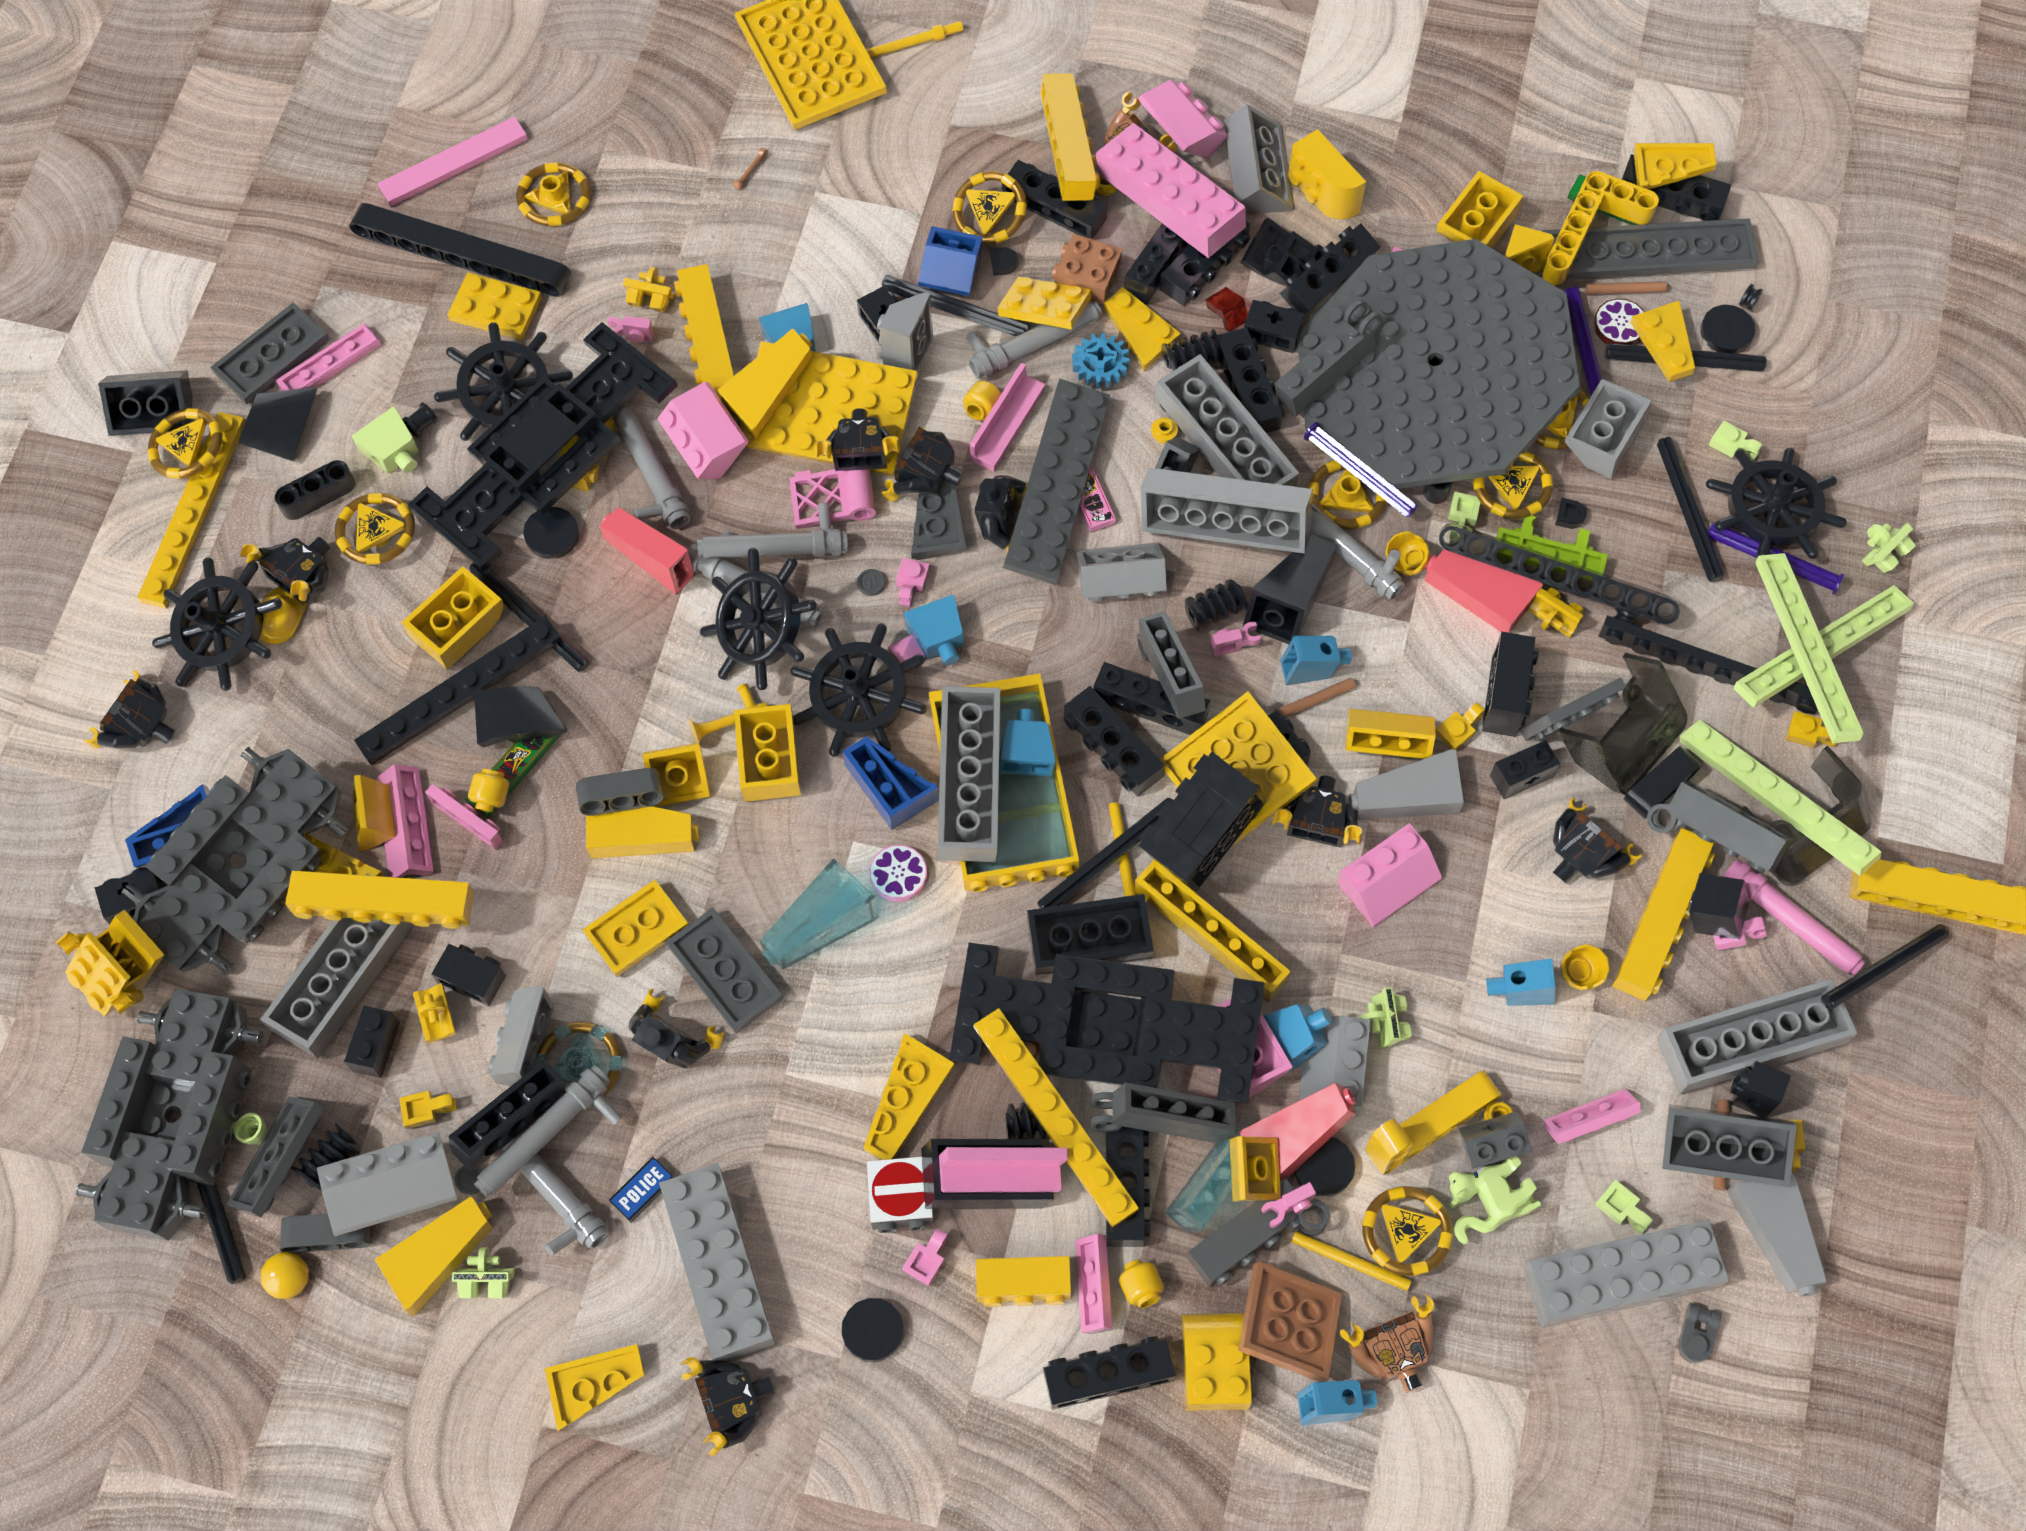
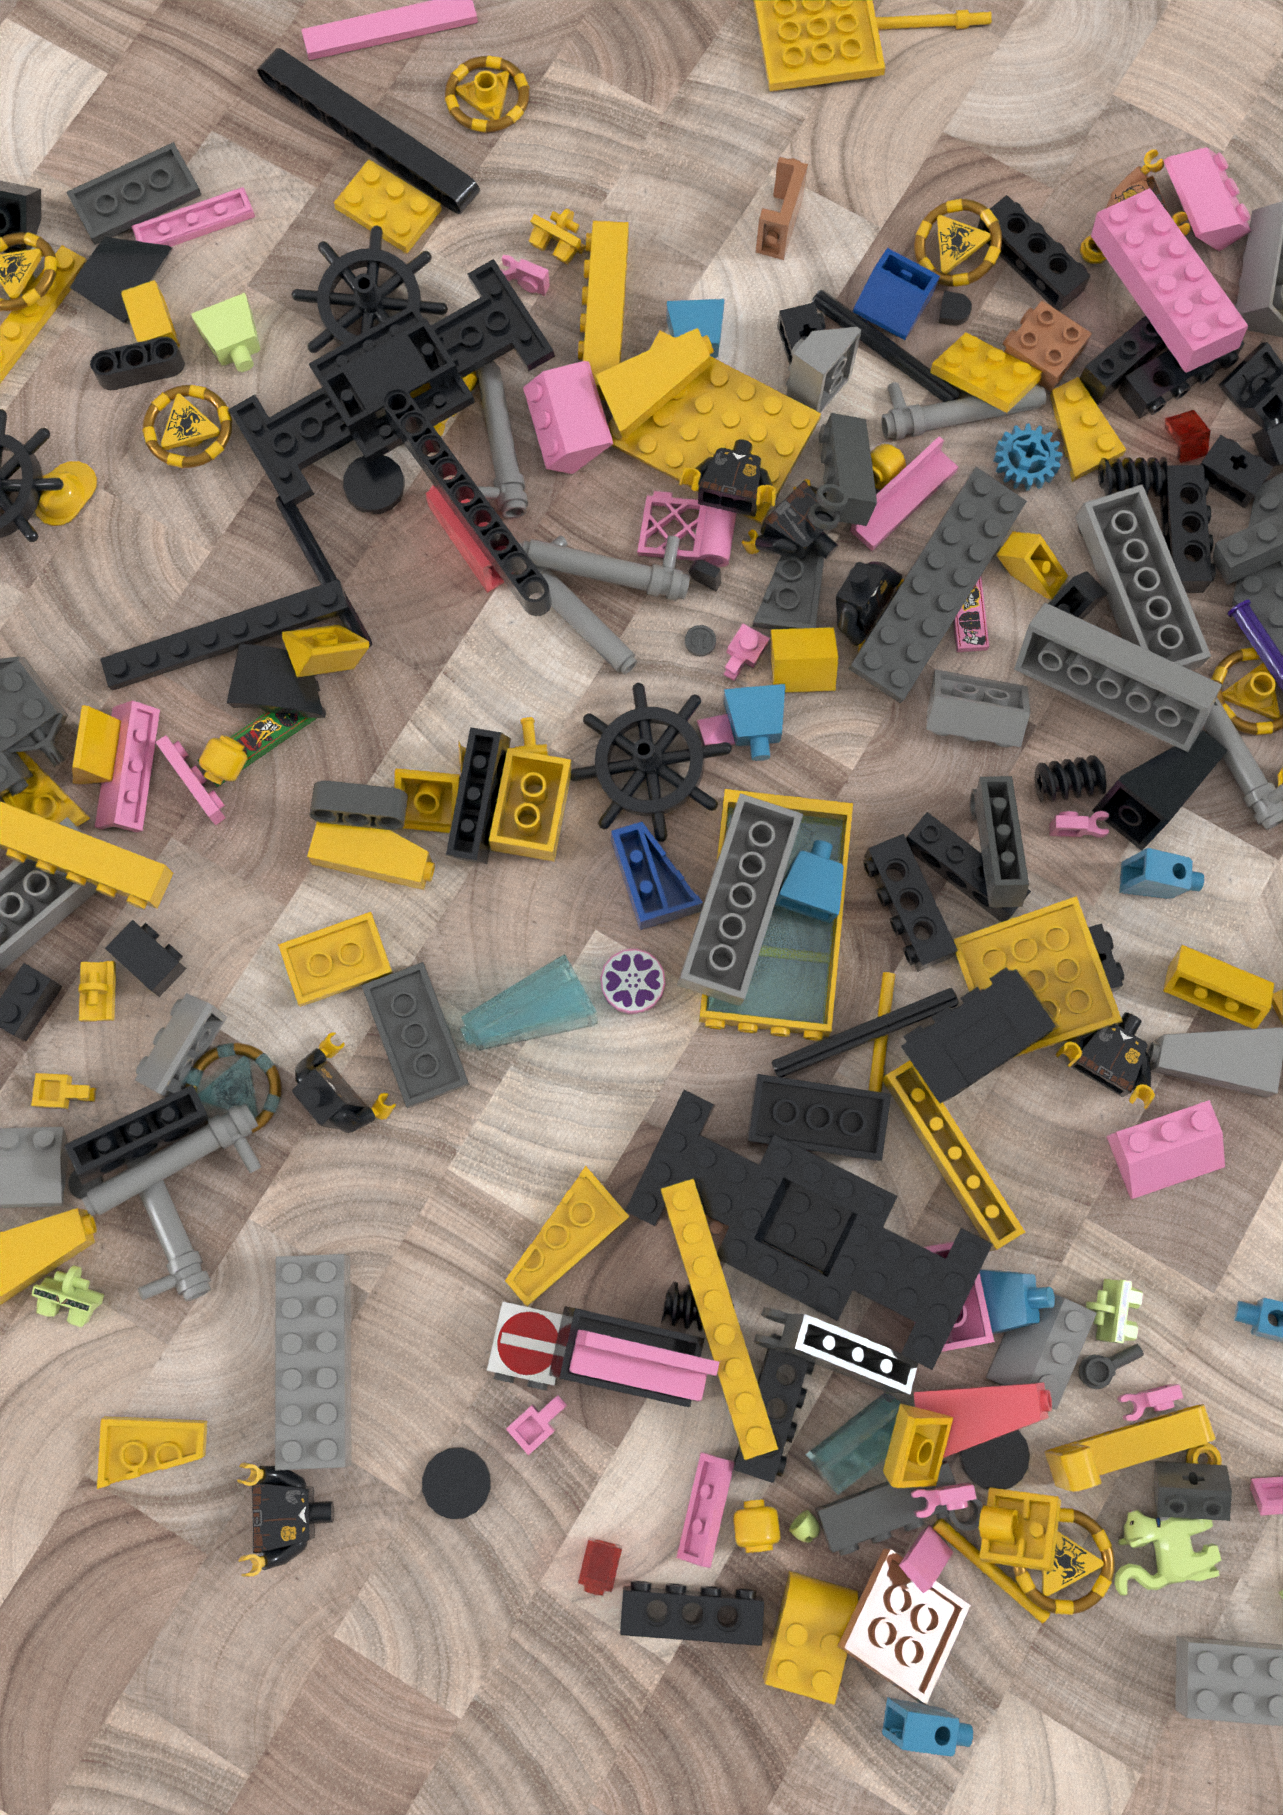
camera: 15 degrees right, 10 degrees up
torso [240,537,330,605] -> none
yellow brick [401,566,503,670] -> none
black bush [402,402,438,438] -> none
tile [609,1157,674,1223] -> none
black piece [700,548,817,690] -> none
nougat hinge [733,147,768,190] -> none
yellow brick [976,1256,1071,1307] -> none
yellow brick [1040,73,1100,201] -> none
yellow plate [1151,417,1178,444] -> none
nougat bar [1275,678,1355,717] -> none
torso [1340,1293,1434,1393] -> none
none -> yellow panel [121,280,181,347]
none -> yellow slope [282,624,369,677]
none -> black beam [383,388,552,616]
none -> black brick [446,727,511,864]
none -> clear red brick [578,1537,622,1596]
none -> black tile [689,560,721,591]
none -> nougat panel [755,157,808,260]
none -> yellow slope [770,627,838,693]
none -> yellowish green hinge [789,1510,820,1543]
none -> dark grey hinge [808,413,877,530]
none -> bright pink tile [899,1525,953,1594]
none -> yellow plate [979,1488,1061,1572]
none -> yellow slope [996,531,1068,599]
none -> dark grey plate [1078,1344,1144,1389]
none -> bright pink plate [1117,1384,1183,1421]

